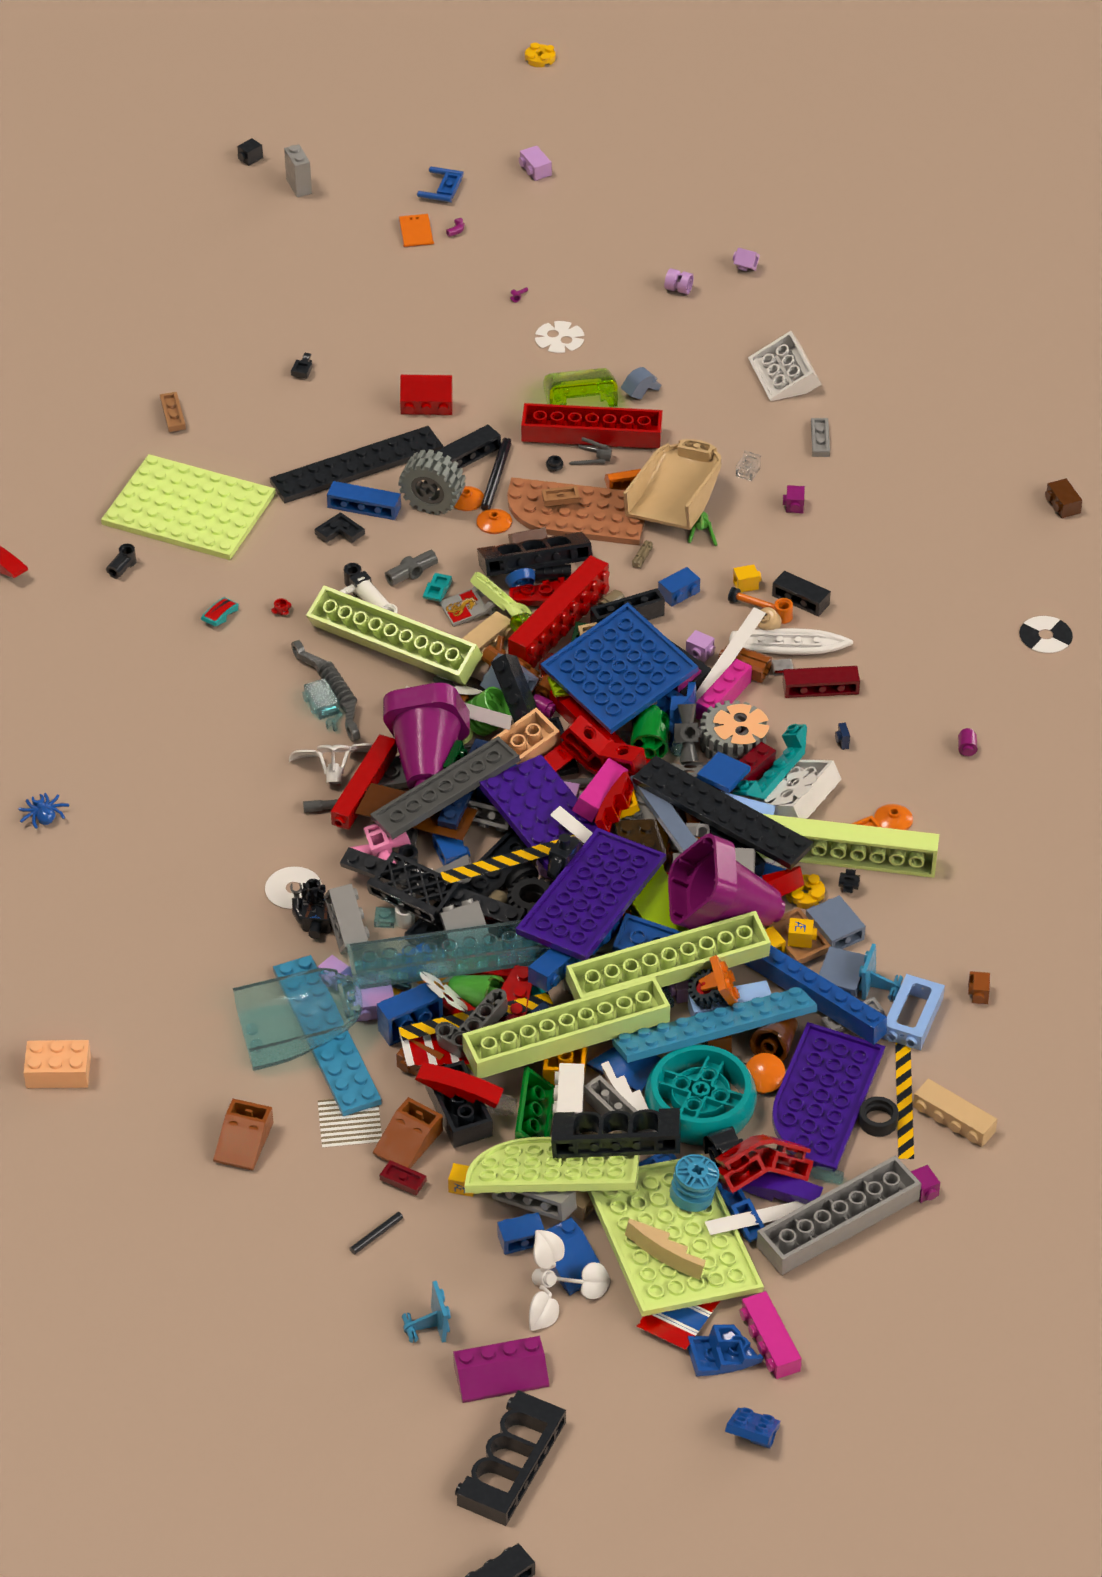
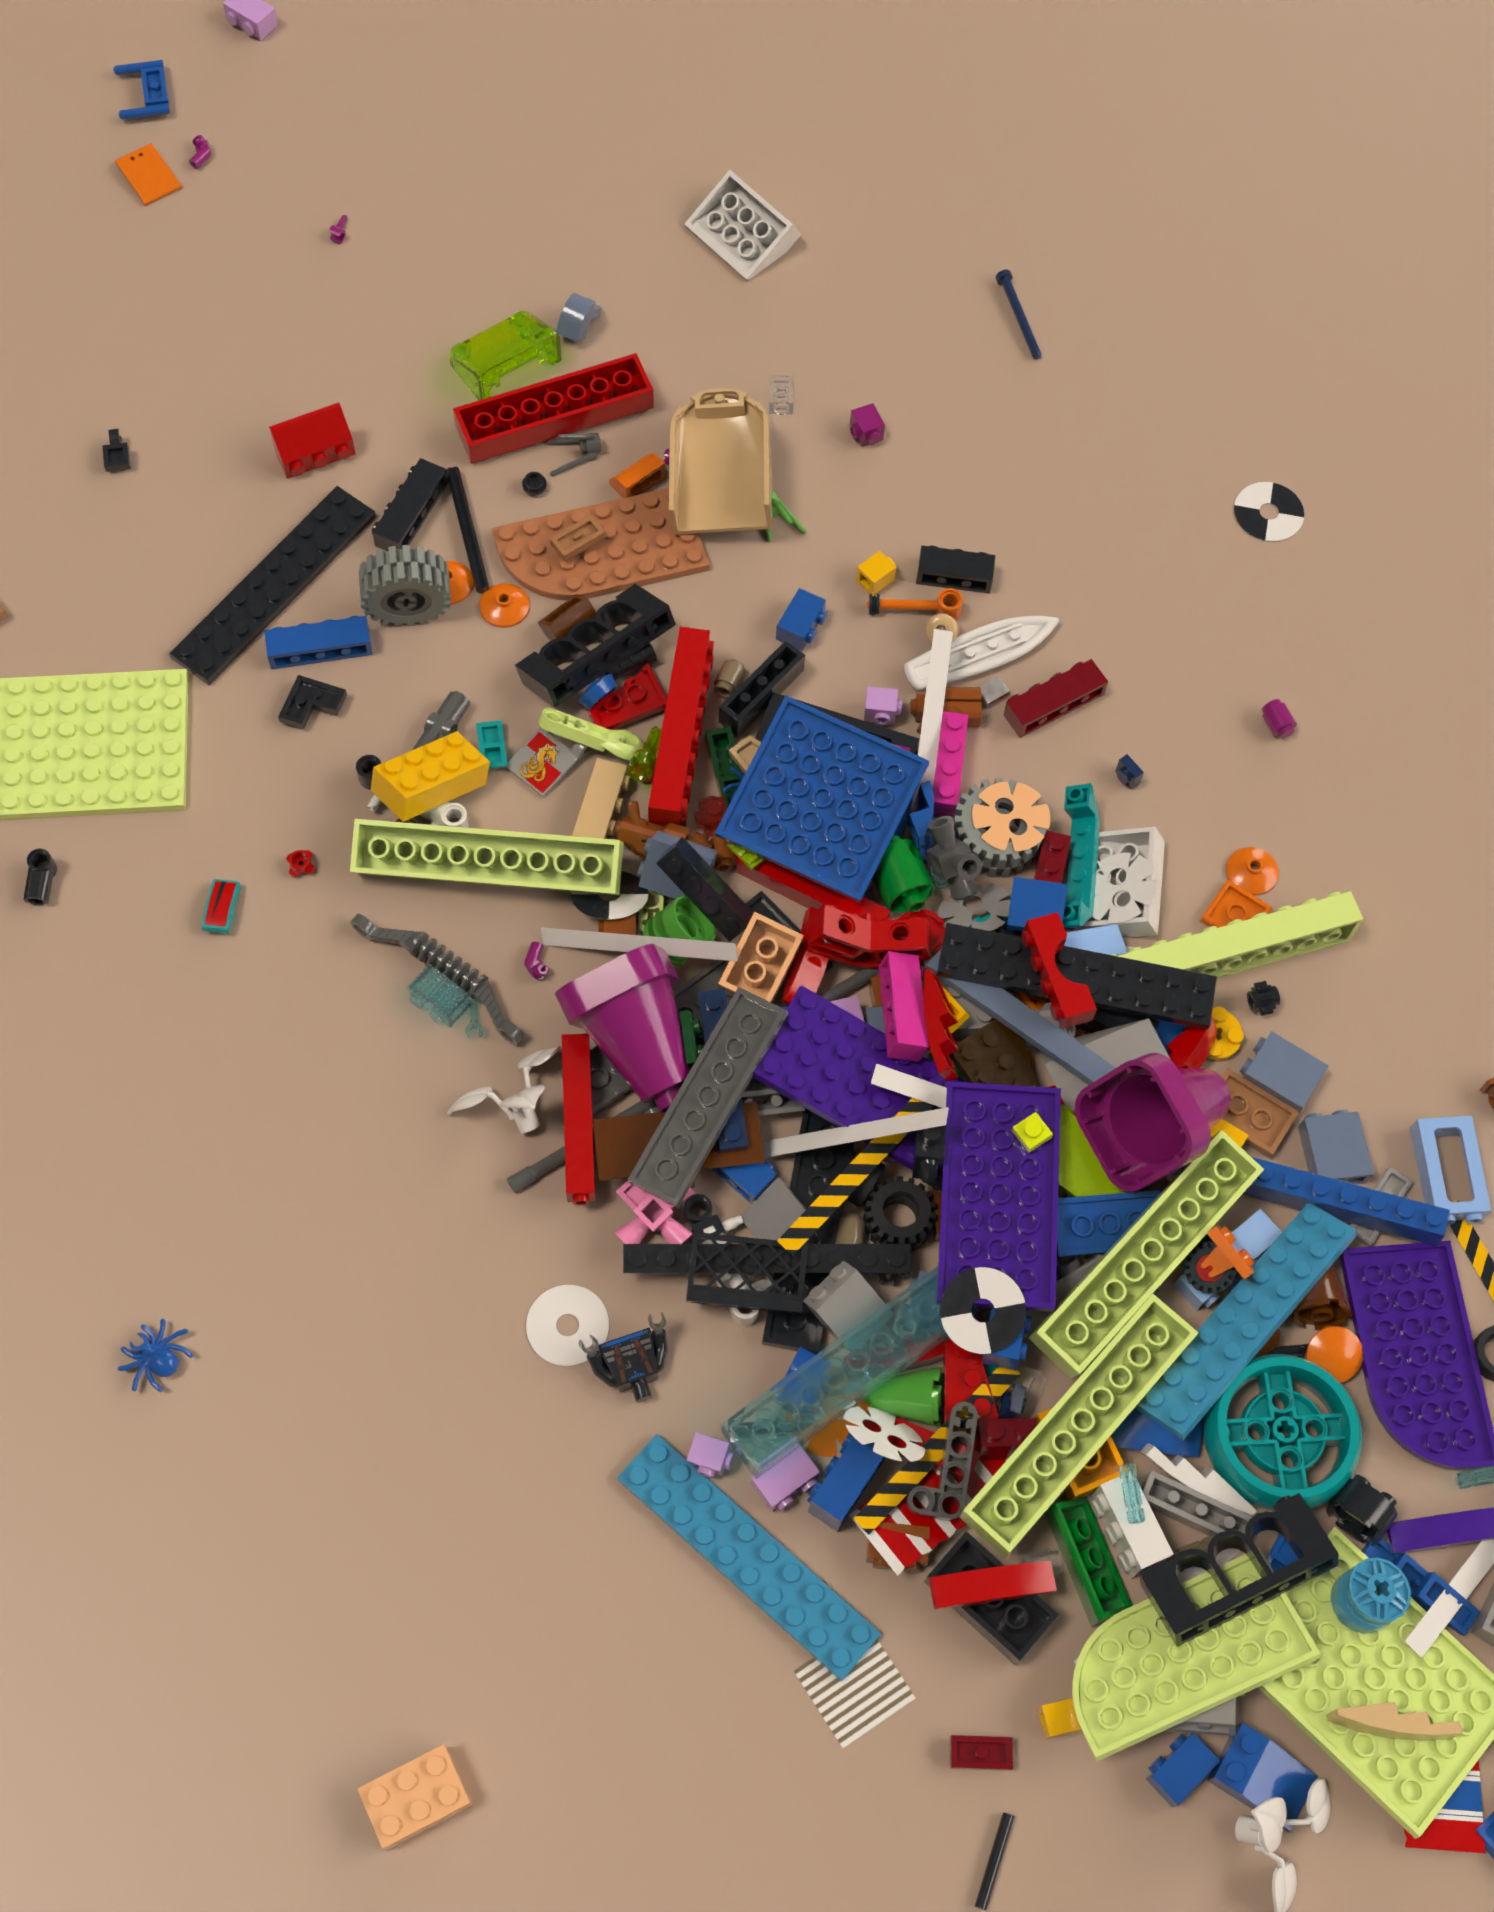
camera: 30 degrees left, 20 degrees up
dark orange slope [213,1098,274,1170] -> none
clear light blue windscreen [233,968,363,1071] -> none
black gear [301,879,326,903] -> none
light grey brick [324,883,370,953] -> none
dark orange slope [373,1097,443,1168] -> none
clear light blue plate [374,907,395,928] -> none
magenta brick [533,694,557,718] -> none
white piece [535,321,584,353] -> none
dark tan axle [632,540,653,568] -> none
lavender wheel [664,268,694,295] -> none
red brick [715,1134,814,1193] -> none
lavender brick [733,248,760,271] -> none
yellow brick [788,918,817,948] -> none
light grey tile [811,418,830,457] -> none
dark azure plate [859,943,903,1001] -> none
reddish brown brick [1045,478,1082,518] -> none
none -> yellow brick [371,731,490,822]
none -> white sticker [762,1107,949,1158]
none -> sticker [940,1267,1026,1354]
none -> dark blue bar [995,269,1041,359]
none -> neon yellow plate [1012,1112,1053,1153]
none -> red arch [1021,912,1097,1029]
none -> clear light blue axle [1119,1463,1145,1524]

